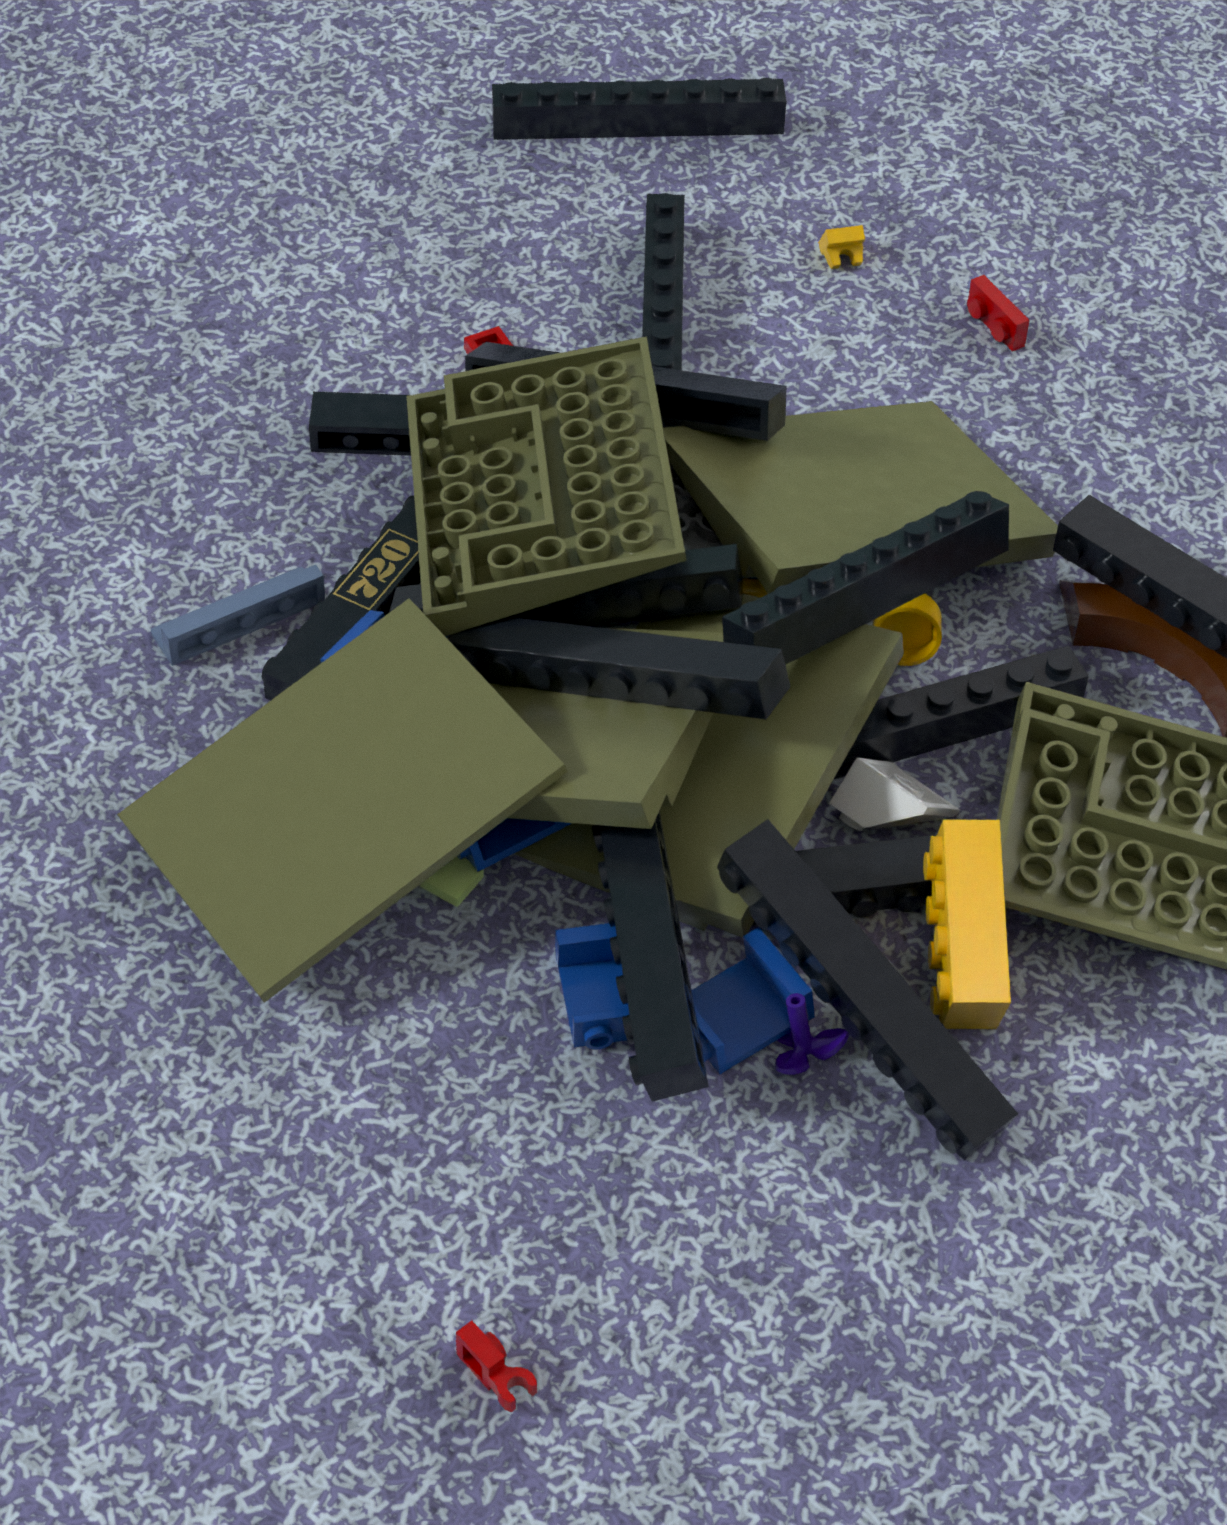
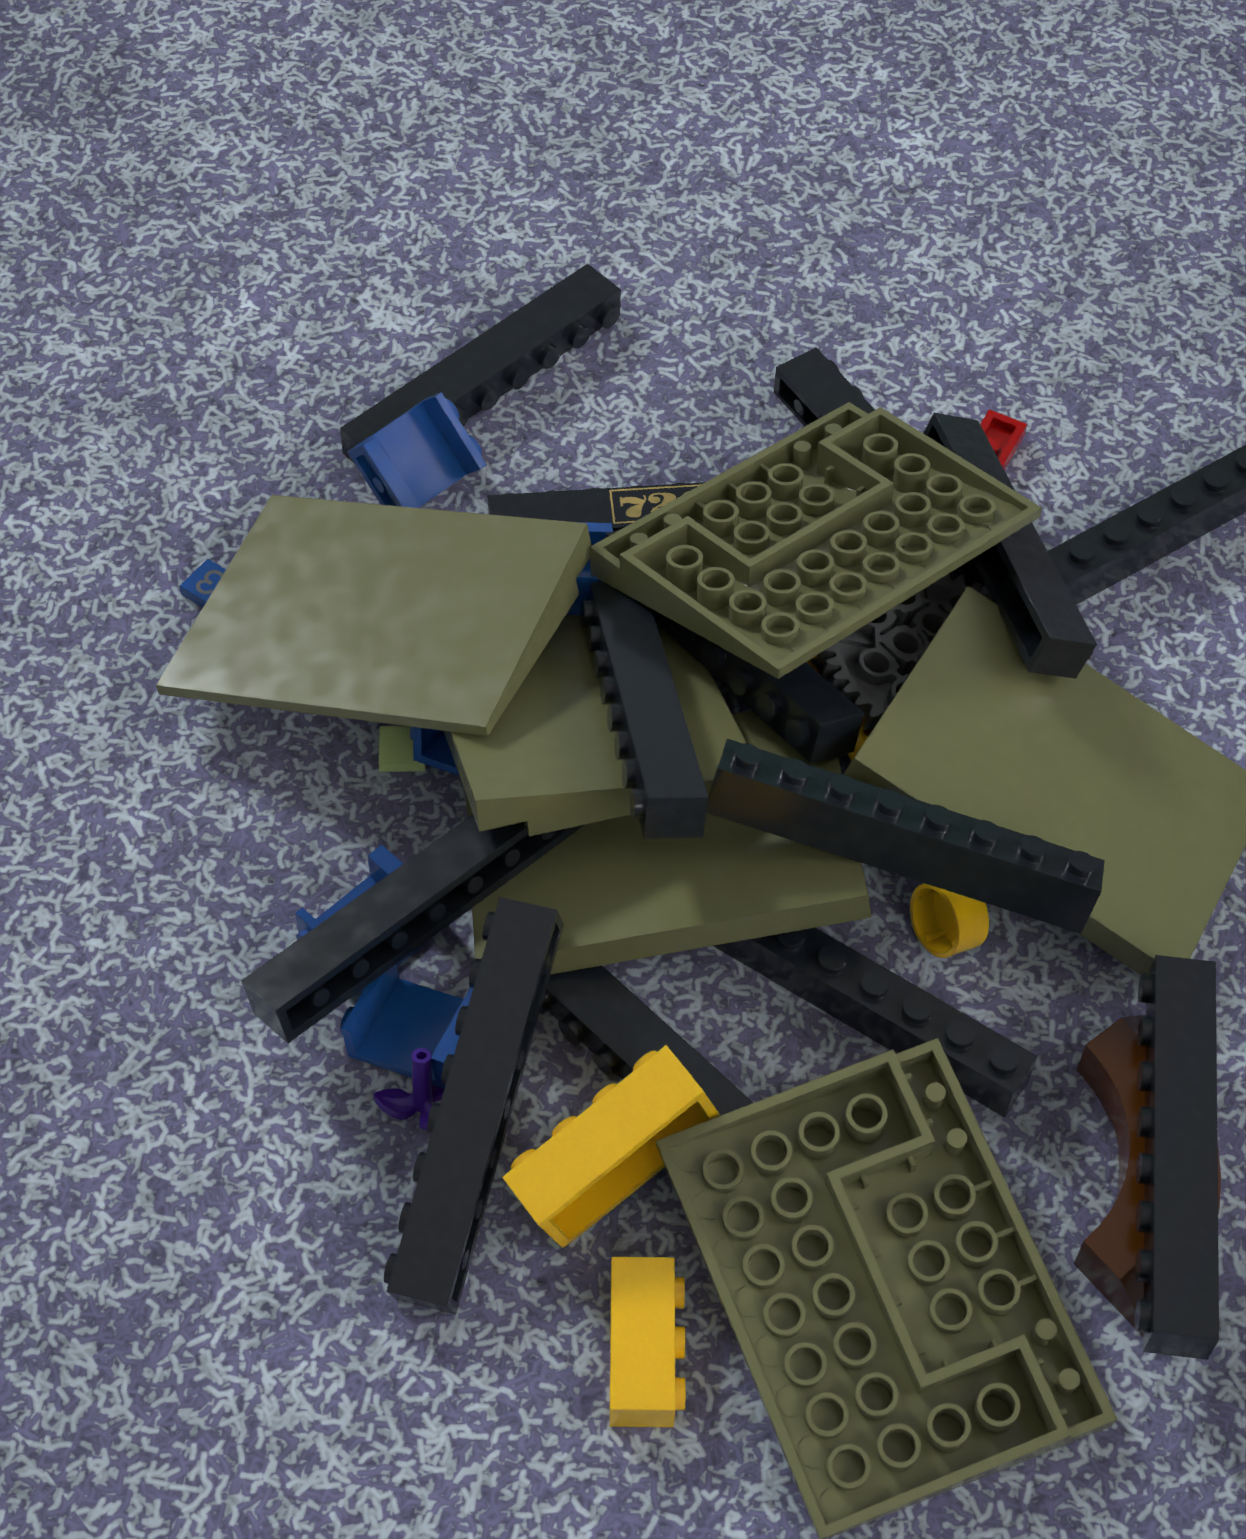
camera: 55 degrees right, 5 degrees up
sand blue panel [151,564,325,666] -> none
white slope [829,758,960,831] -> none
none -> blue tile [179,559,226,608]
none -> black brick [340,263,621,464]
none -> blue panel [347,392,487,508]
none -> yellow brick [609,1257,686,1427]

